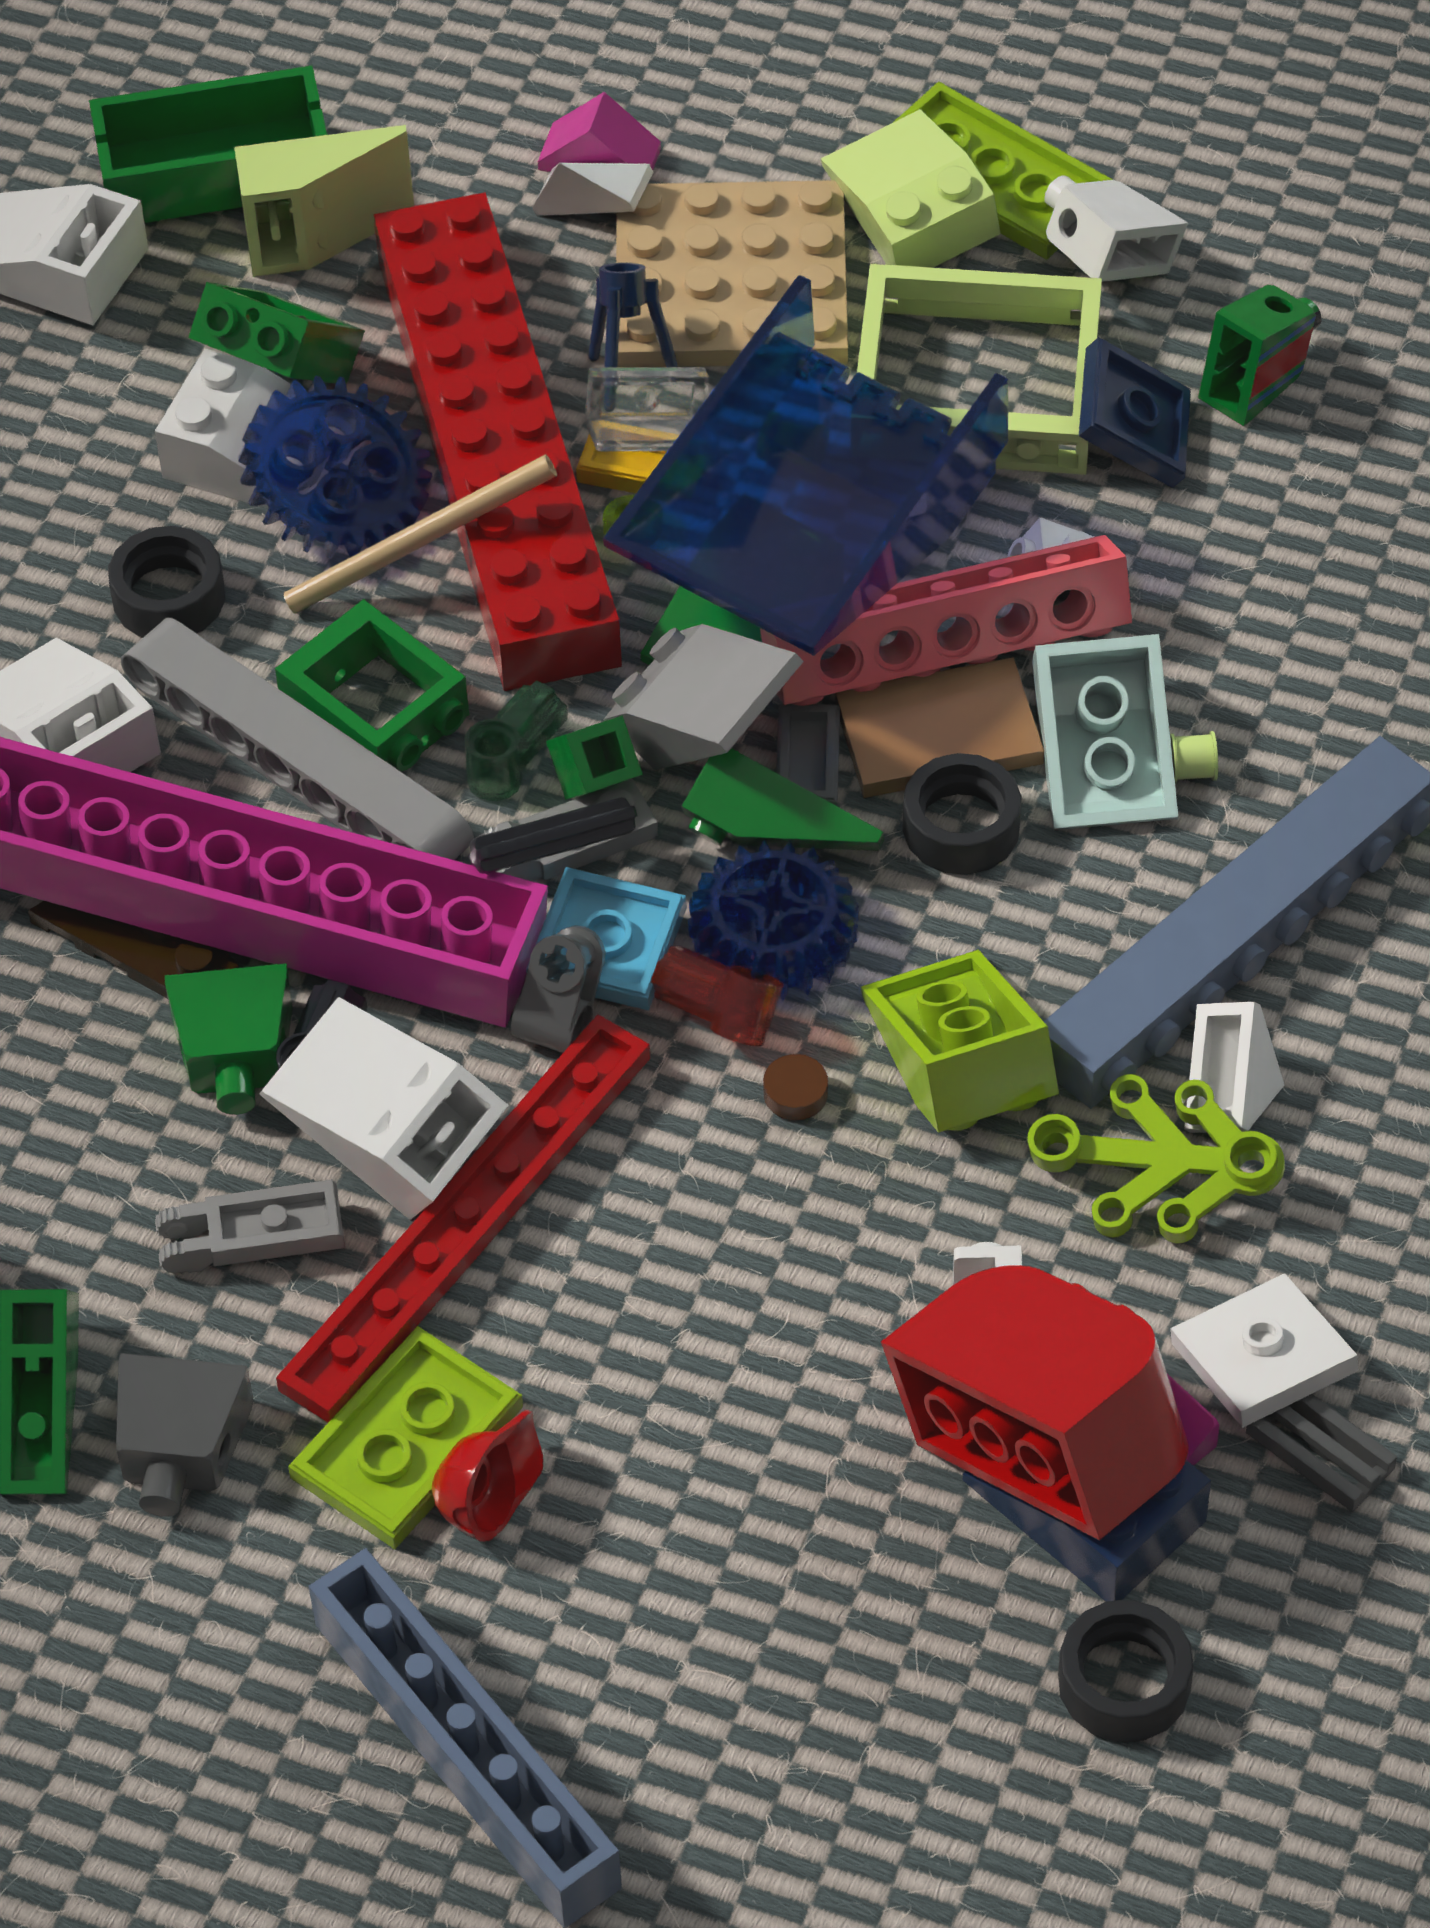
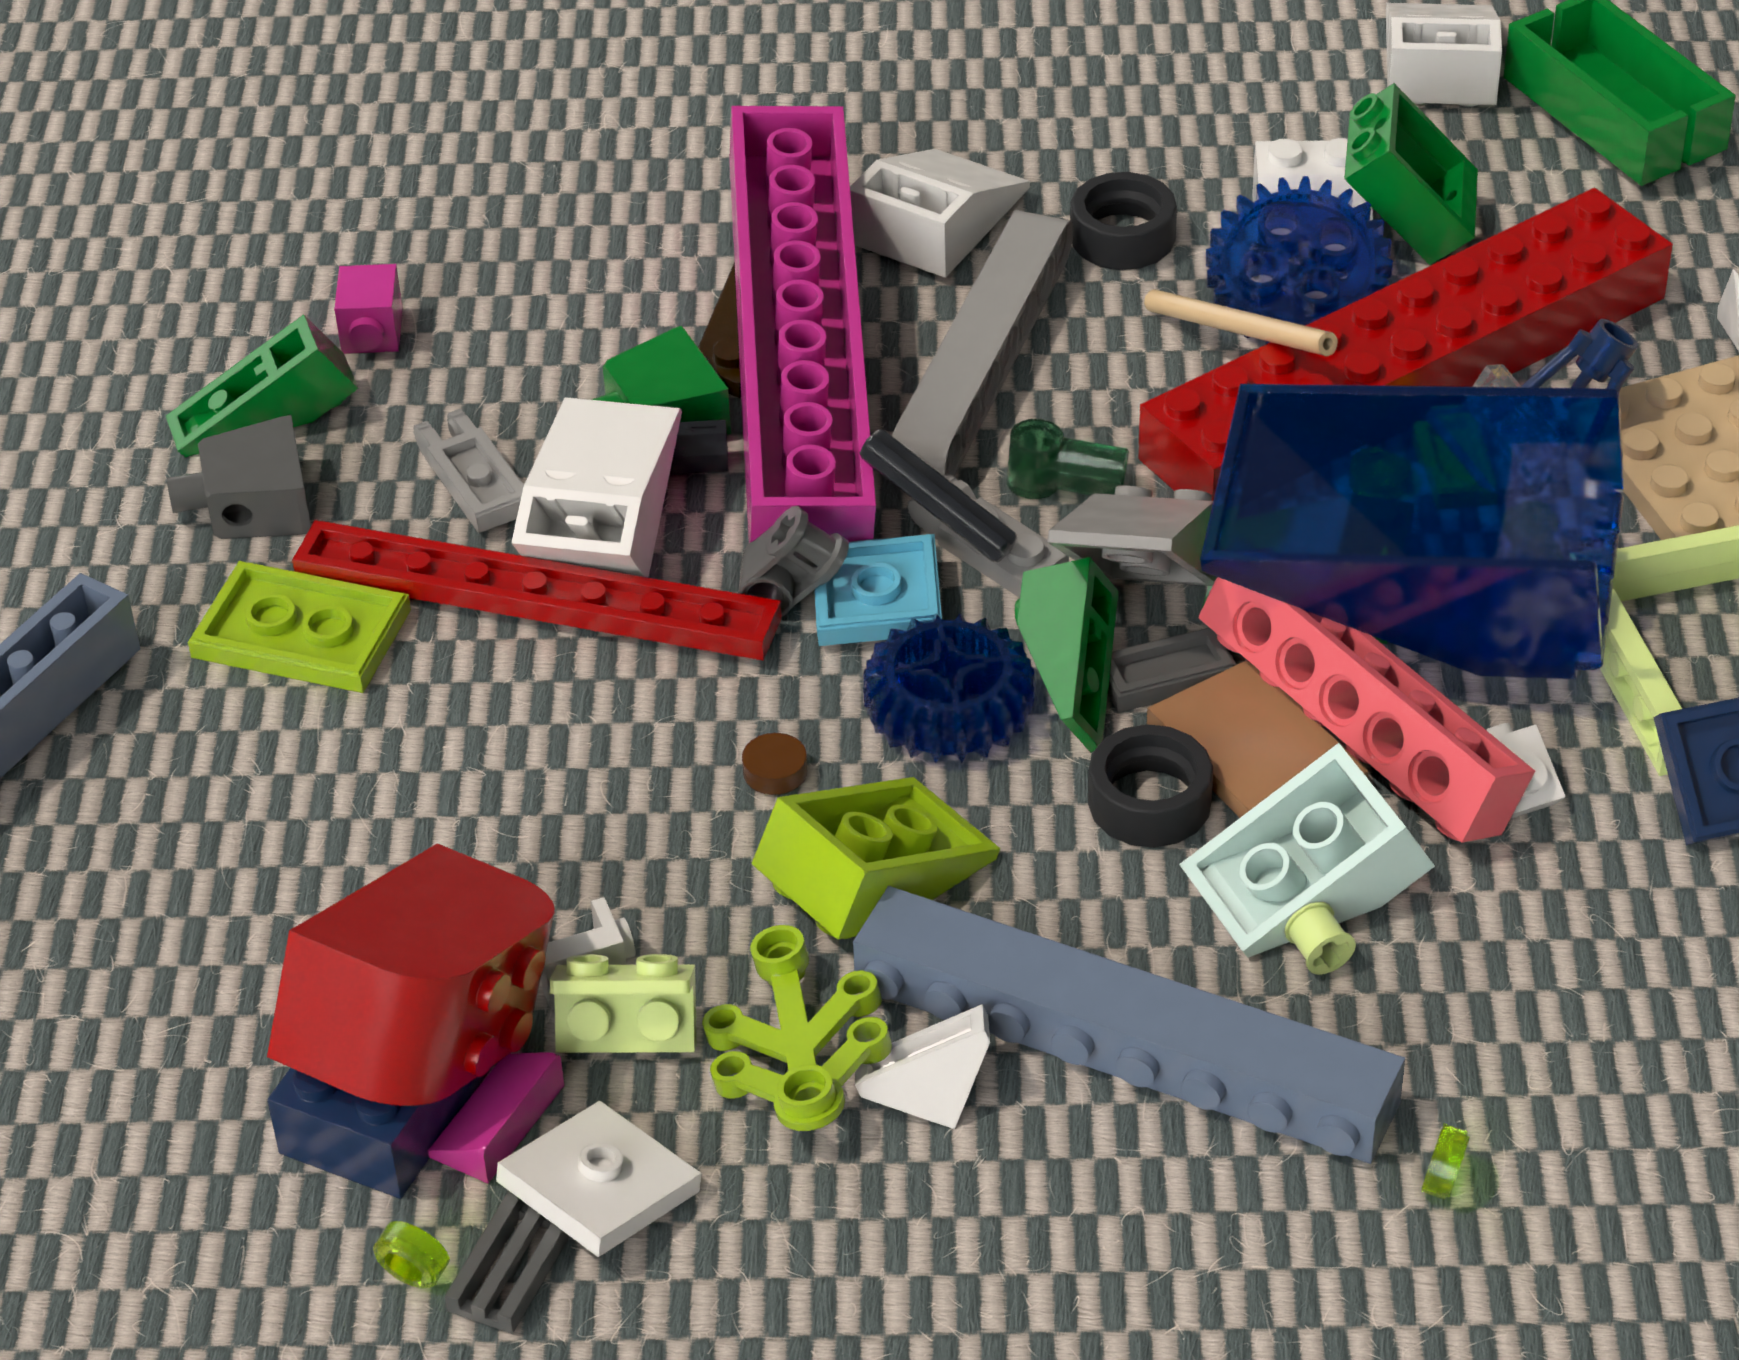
camera: 70 degrees right, 10 degrees down
yellowish green slope [234,125,414,277] -> none
green window [275,599,470,771] -> none
red cap [432,1410,543,1541] -> none
green brick [546,715,643,800] -> none
clear red piece [651,946,784,1047] -> none
black tyre [1058,1600,1194,1742] -> none
none -> clear neon green tile [373,1221,450,1288]
none -> yellowish green bracket [549,954,697,1053]

